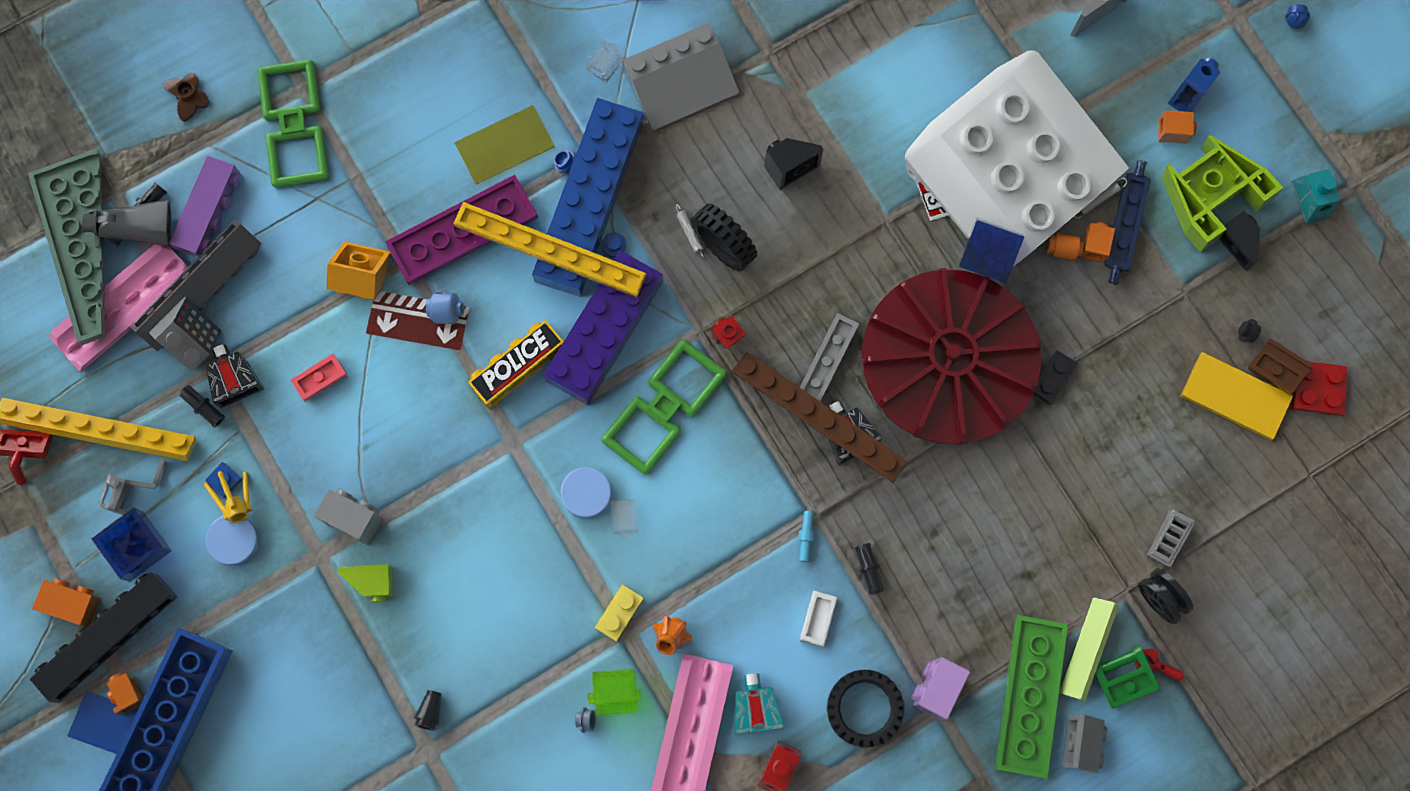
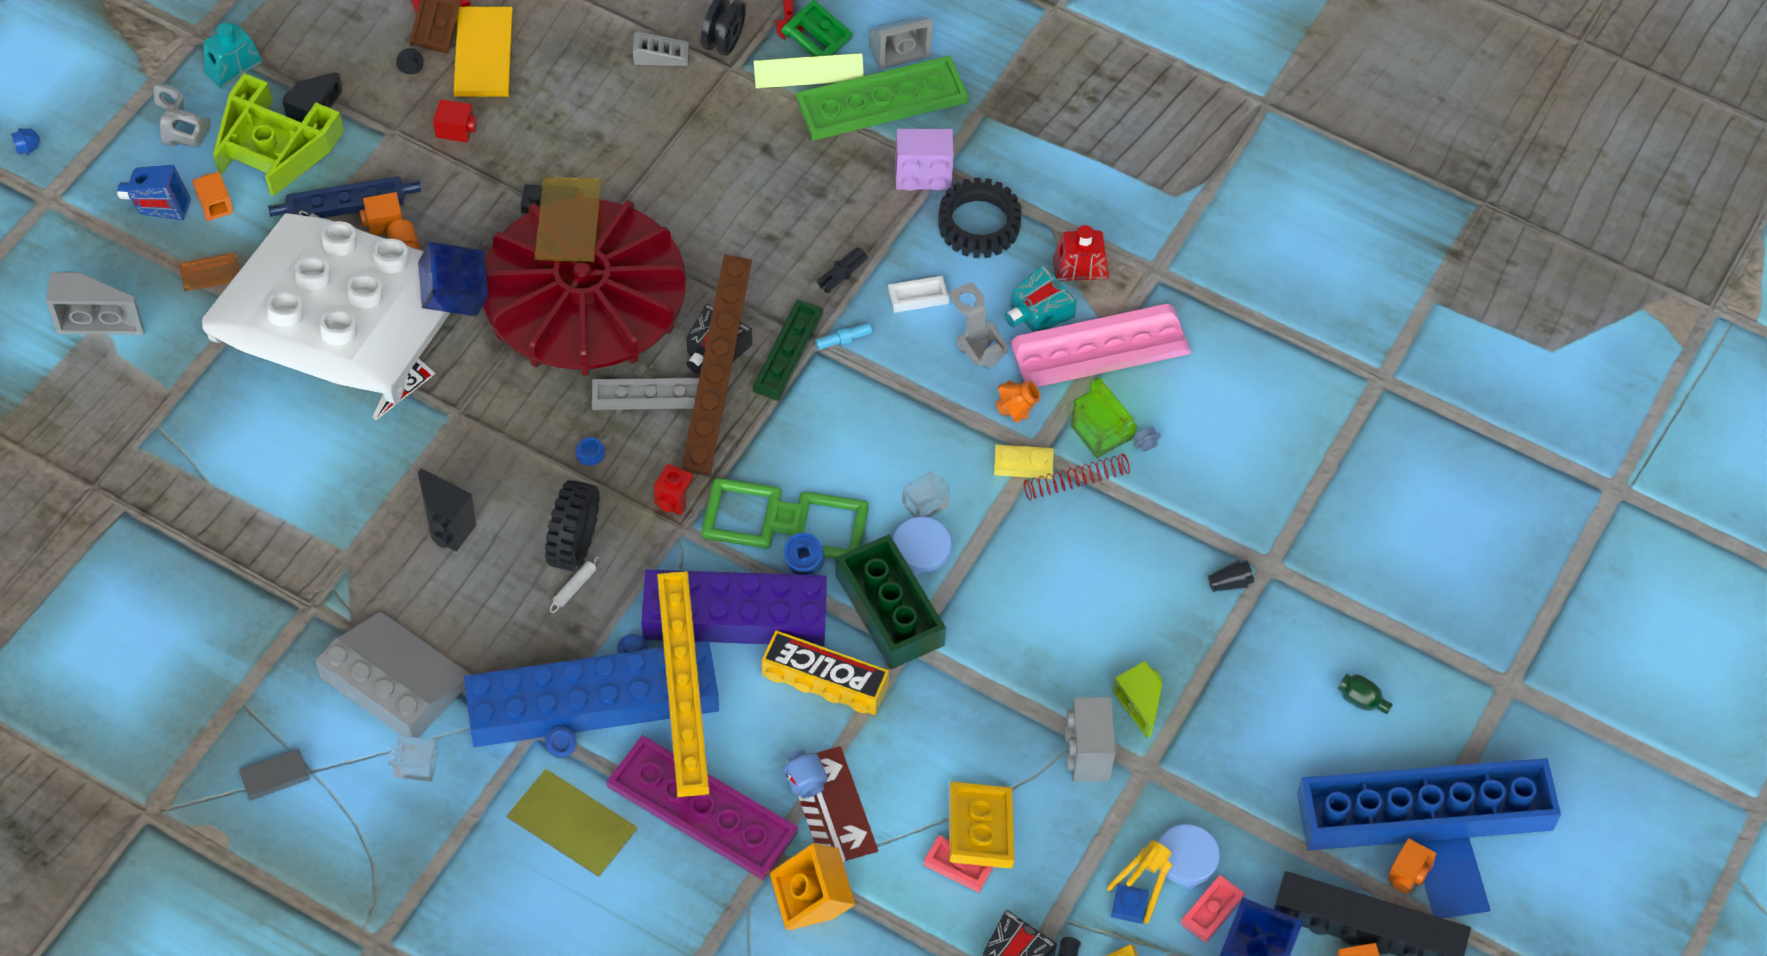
camera: 120 degrees left, 20 degrees down
none -> light grey piece [154,83,211,147]
none -> clear orange tile [179,252,239,291]
none -> red brick [433,99,477,143]
none -> clear yellow piece [535,177,601,262]
none -> blue plate [576,437,605,466]
none -> dark green tile [753,300,823,401]
none -> blue wheel [784,532,825,575]
none -> dark green brick [835,534,946,669]
none -> yellow plate [949,781,1014,869]
none -> light grey piece [950,283,1008,368]
none -> red piece [1024,453,1130,501]
none -> coral plate [1181,875,1245,943]
none -> dark green plant [1337,673,1393,715]

